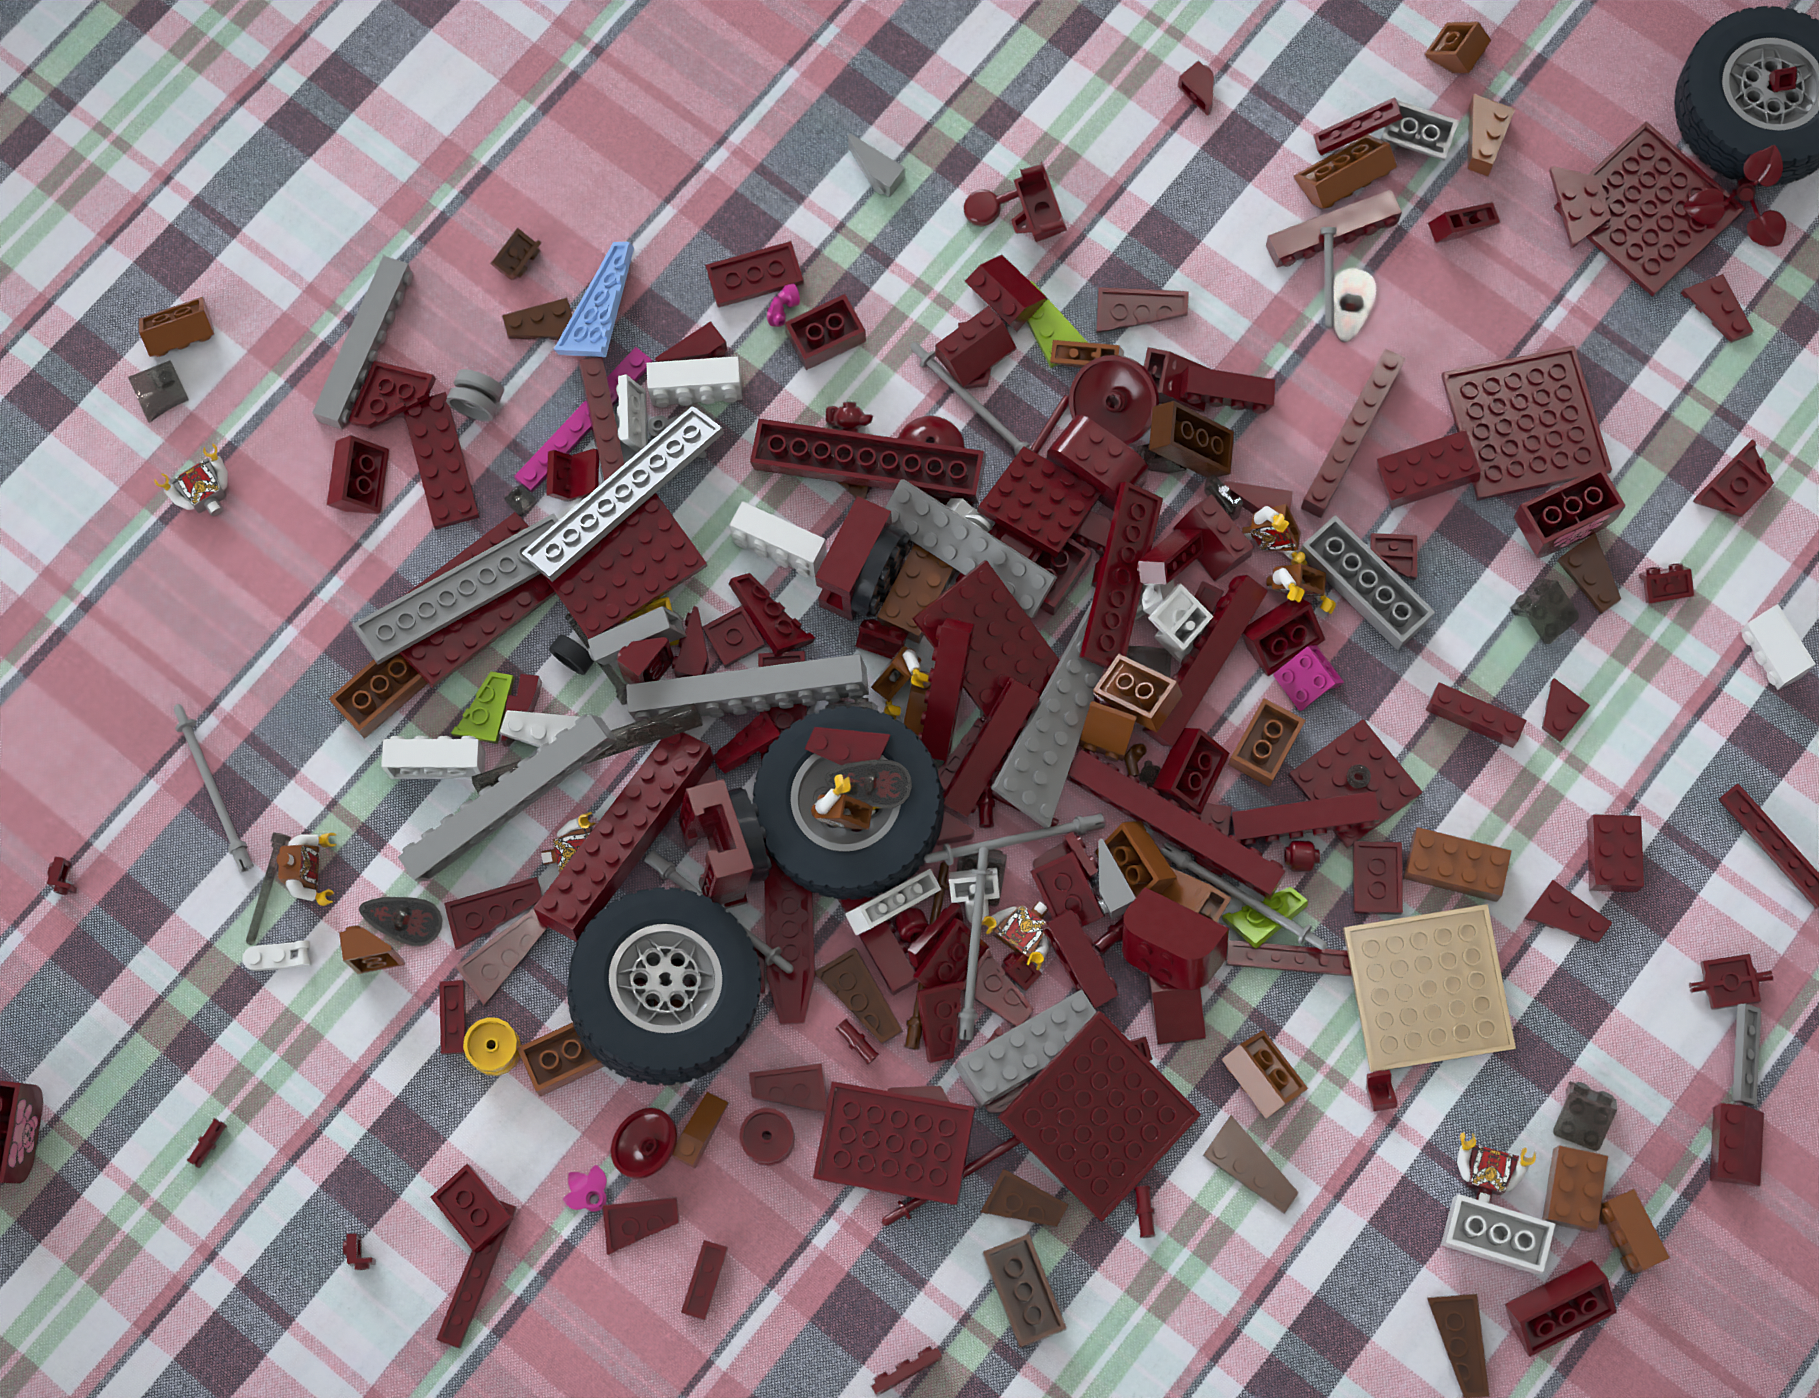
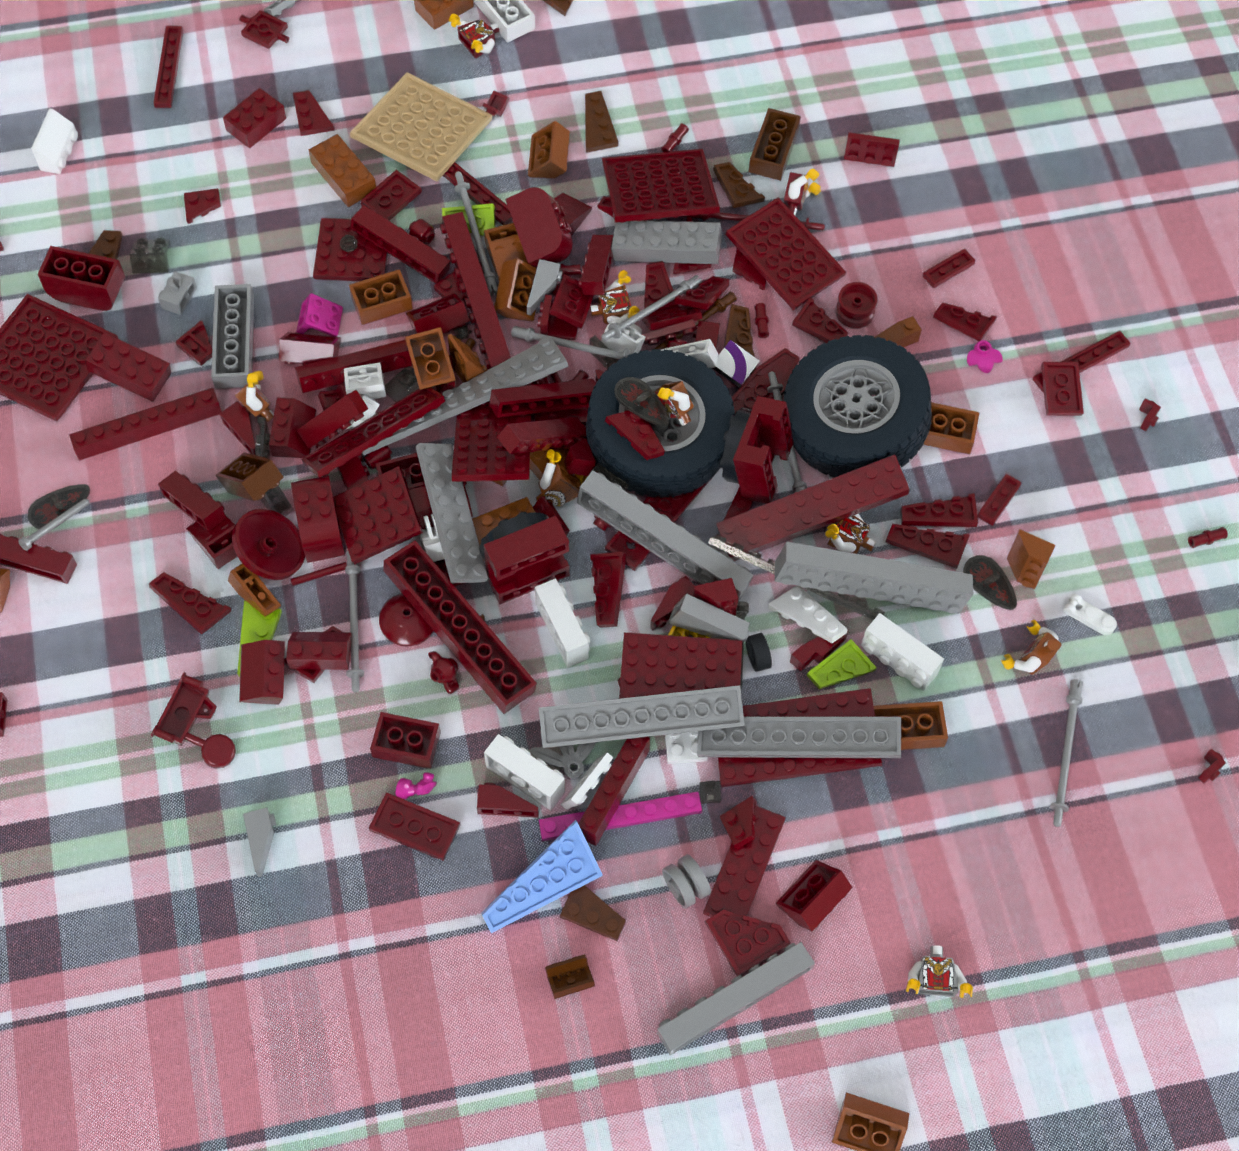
camera: 145 degrees left, 10 degrees down
clear smoke plate [128,360,189,423] -> none
clear smoke piece [246,832,291,945] -> none
yellow wheel [463,1017,522,1076] -> none
dark red bracket [546,448,599,502] -> none
dark red dish [611,1108,677,1179] -> none
dark red plate [702,606,766,668] -> none
dark red wing [713,710,781,774] -> none
dark red bracket [1001,951,1042,991] -> none
torso [1266,564,1336,614] -> none
dark red brick [1425,682,1527,748] -> none
clear smoke bracket [1553,1081,1617,1151] -> none
dark red bracket [1639,563,1694,604] -> none
none -> light grey brick [158,271,197,315]
none -> dark red slope [564,438,596,476]
none -> tile [713,340,760,388]
none -> dark red wing [719,796,757,849]
none -> torso [784,169,821,216]

